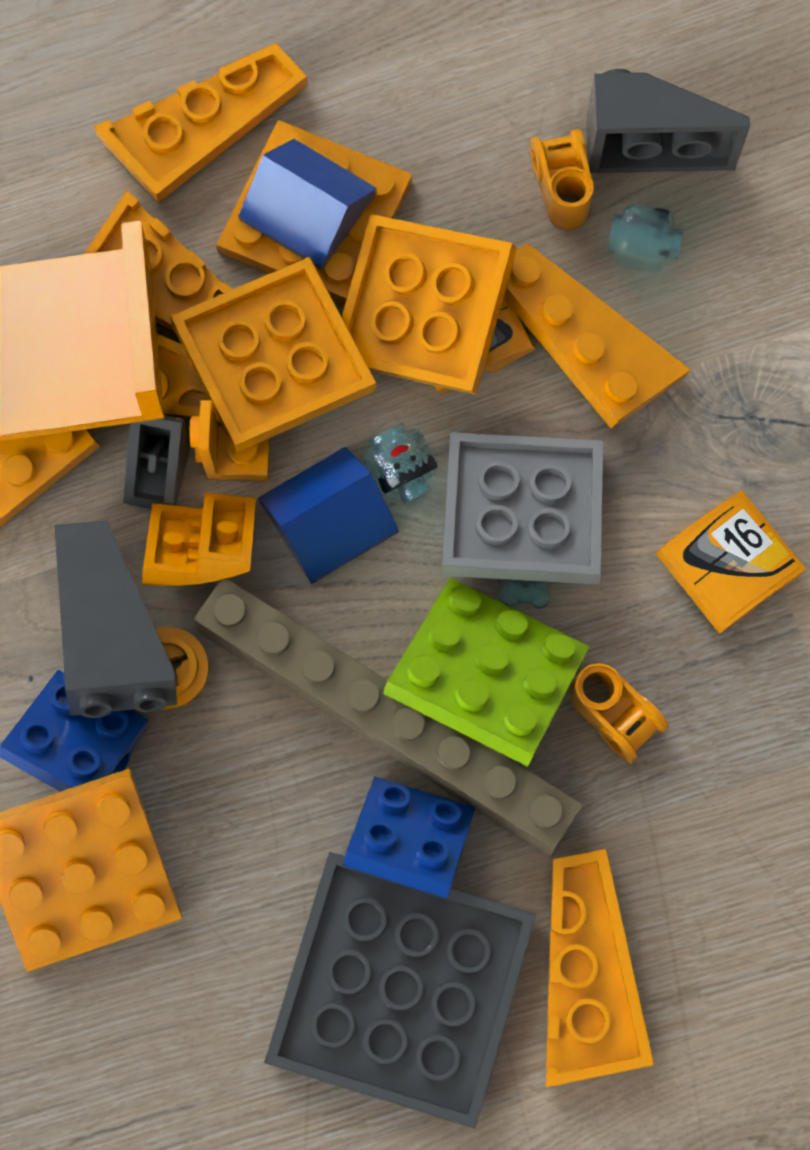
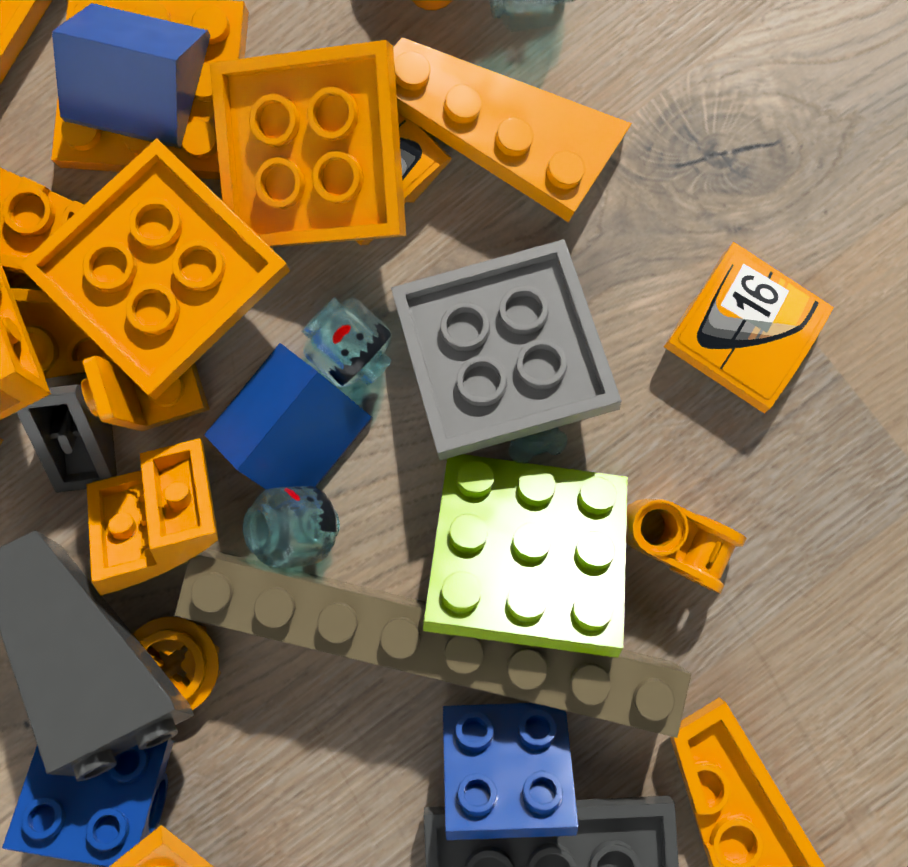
camera: 20 degrees left, 10 degrees up
none -> clear light blue head [243,486,340,568]

